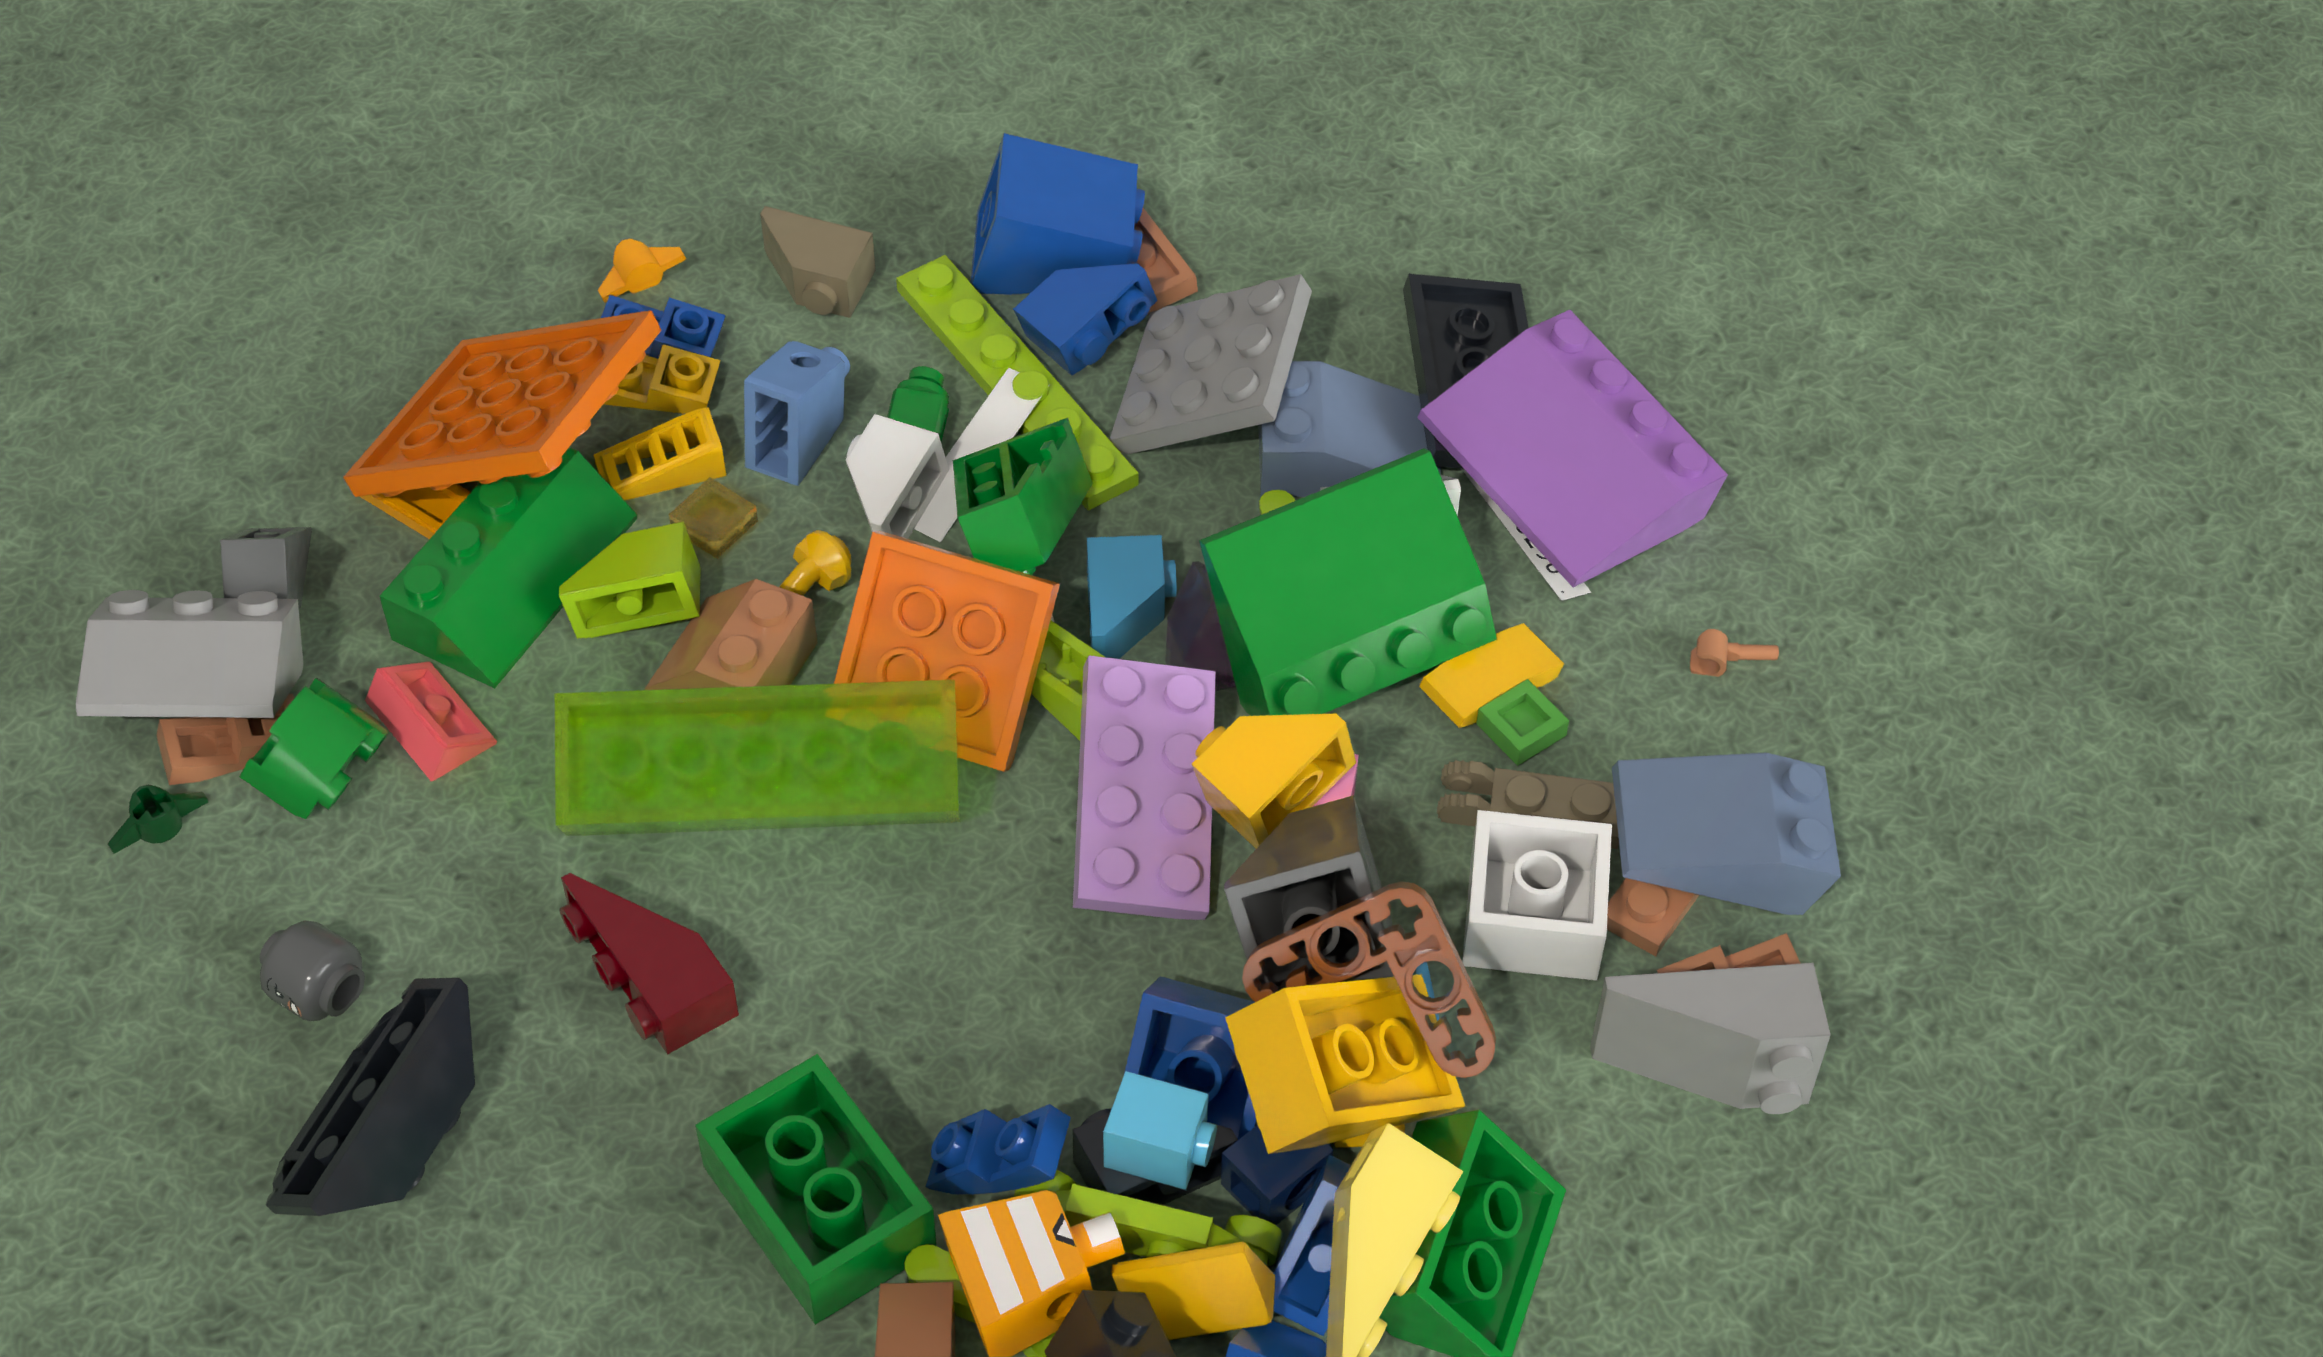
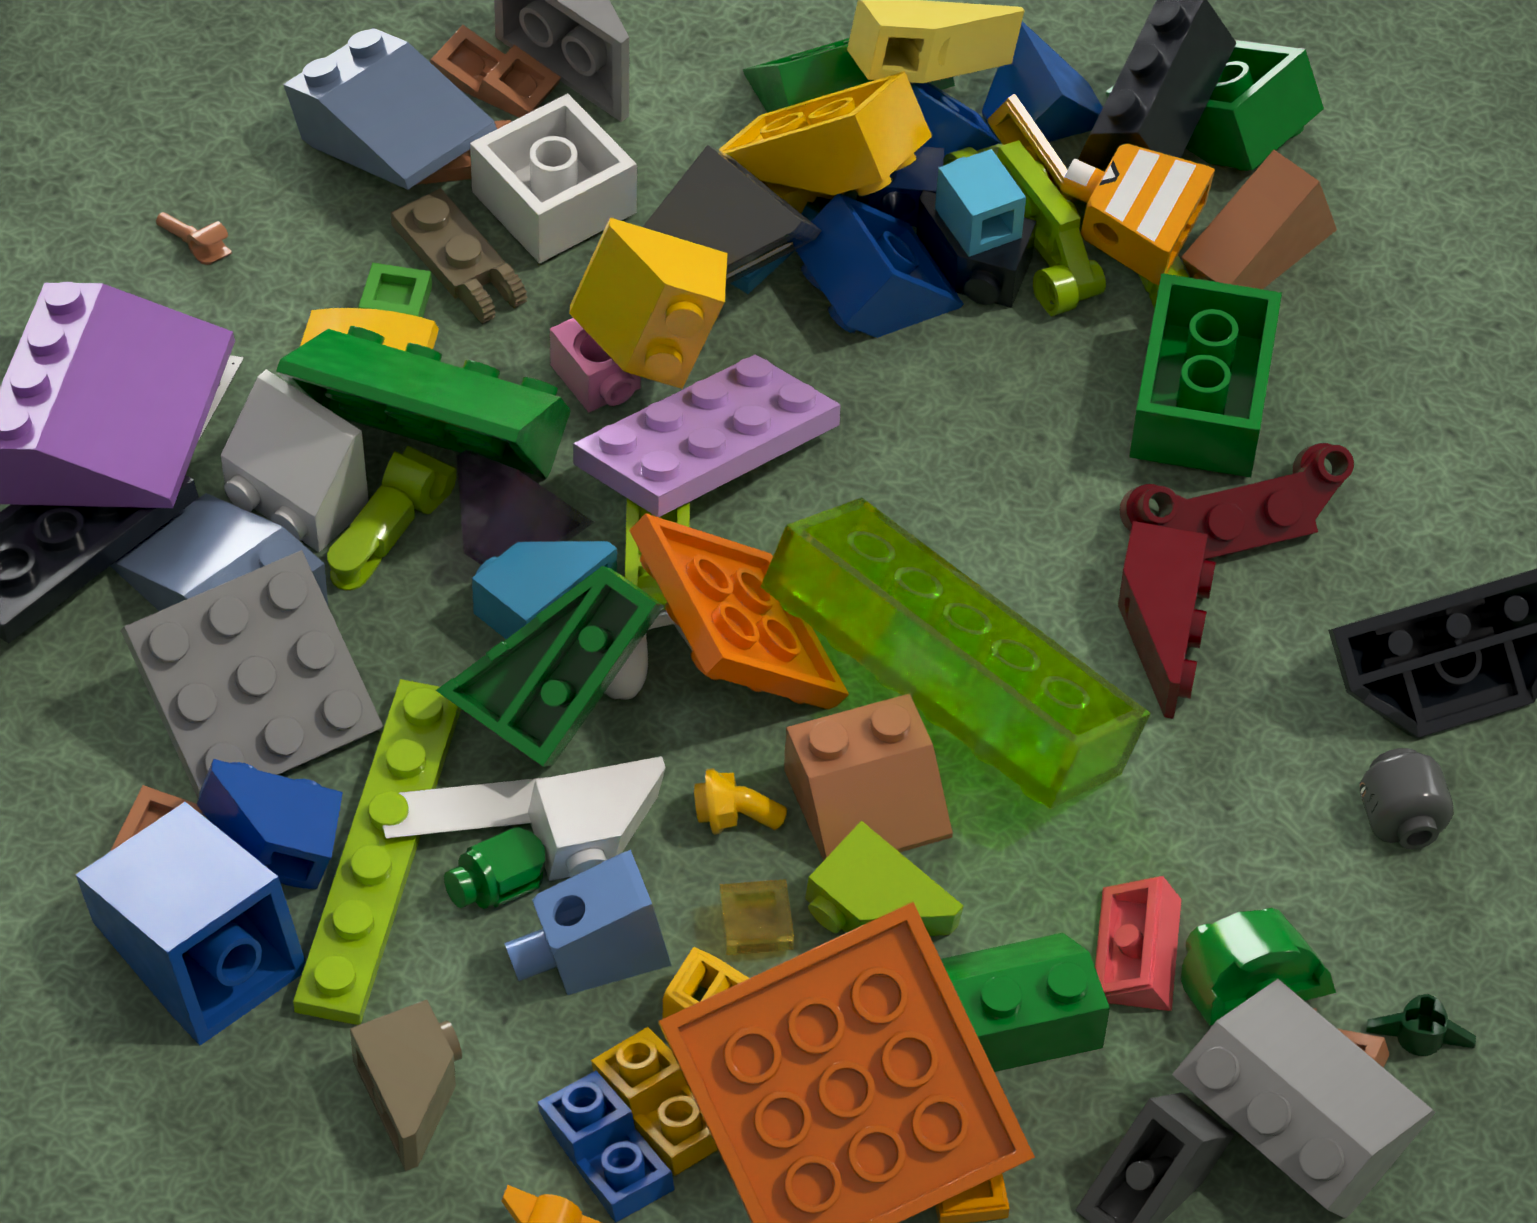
camera: 135 degrees left, 0 degrees up
blue slope [925,1104,1071,1195] -> none
dark orange beam [1242,881,1496,1078] -> none
none -> dark red plate [1119,443,1354,560]

